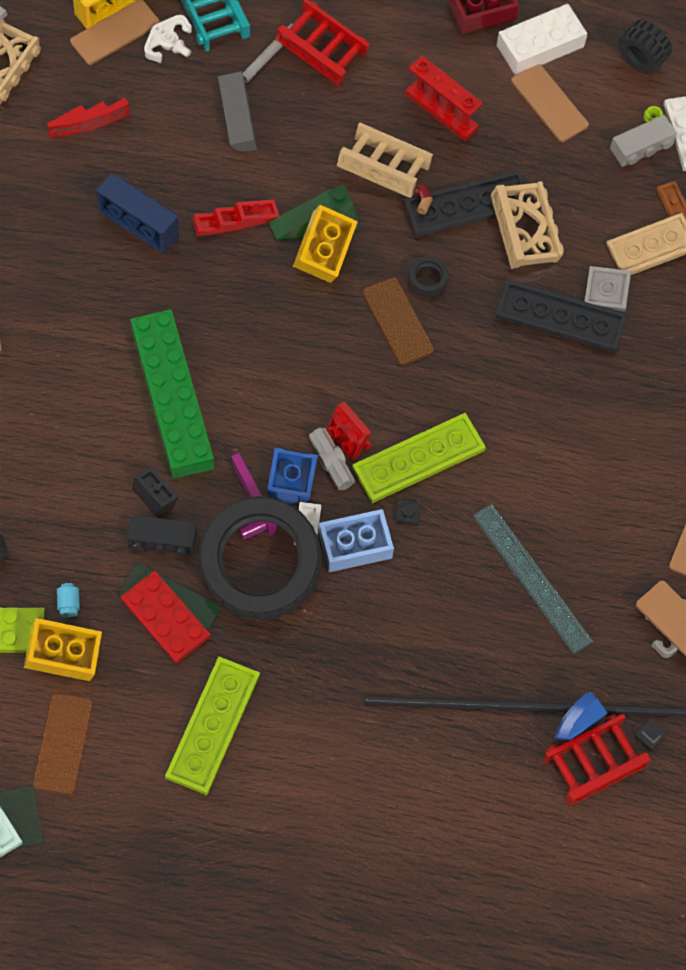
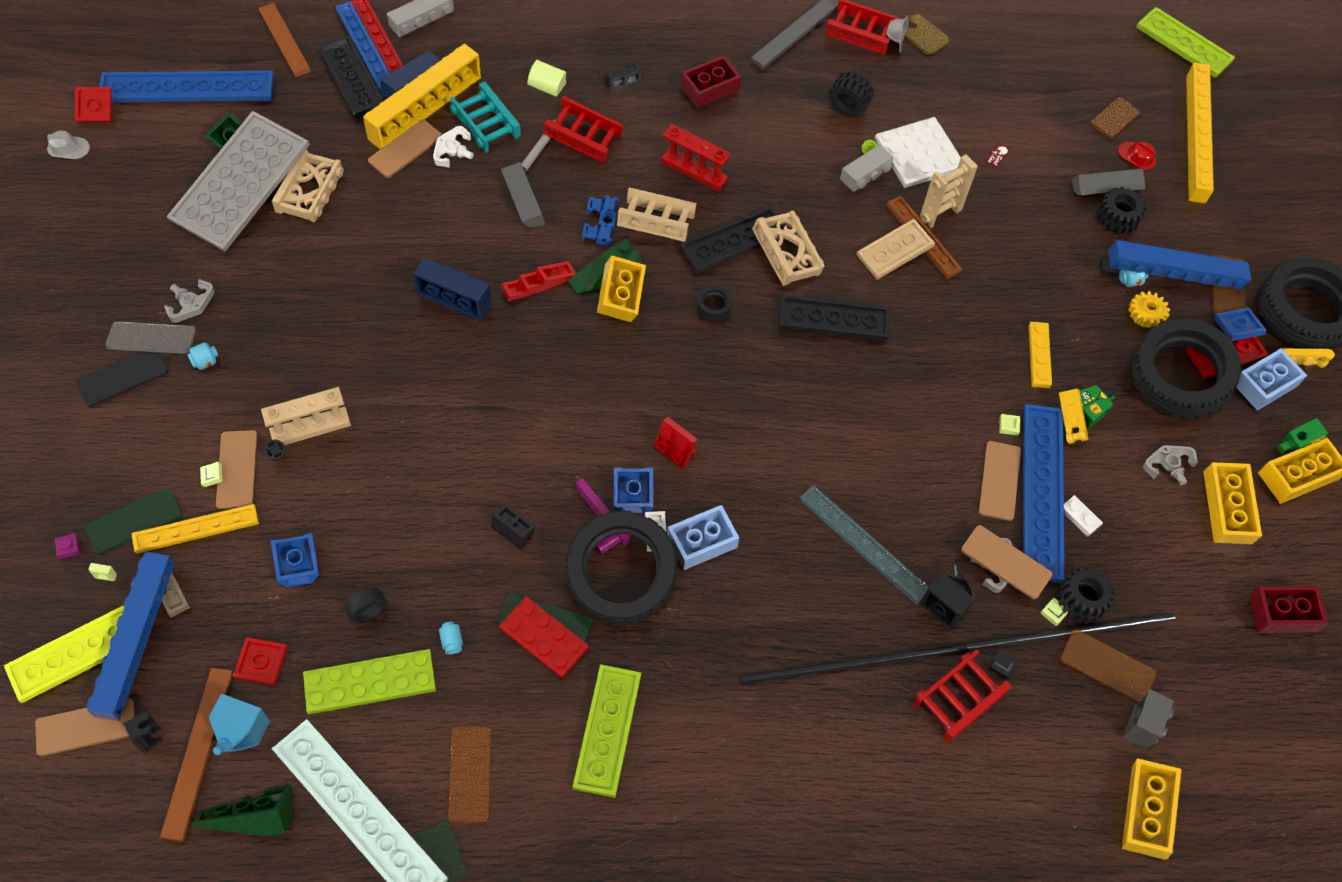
camera: 10 degrees left, 5 degrees down
yellow brick [24,618,102,681] -> none
red slope [47,98,130,138] -> none
black brick [127,515,197,557] -> none
green brick [130,309,214,479] -> none
light grey piece [309,427,355,490] -> none
lime plate [352,413,486,503] -> none
clear orange piece [363,278,434,365] -> none
black plate [396,500,420,526] -> none
arm [414,184,433,215] -> none
white brick [497,4,587,75] -> none
medium nougat piece [511,64,589,142] -> none
blue slope [554,691,607,741] -> none
light grey plate [585,266,631,312] -> none
none -> blue piece [581,196,619,246]
none -> black piece [920,565,975,630]

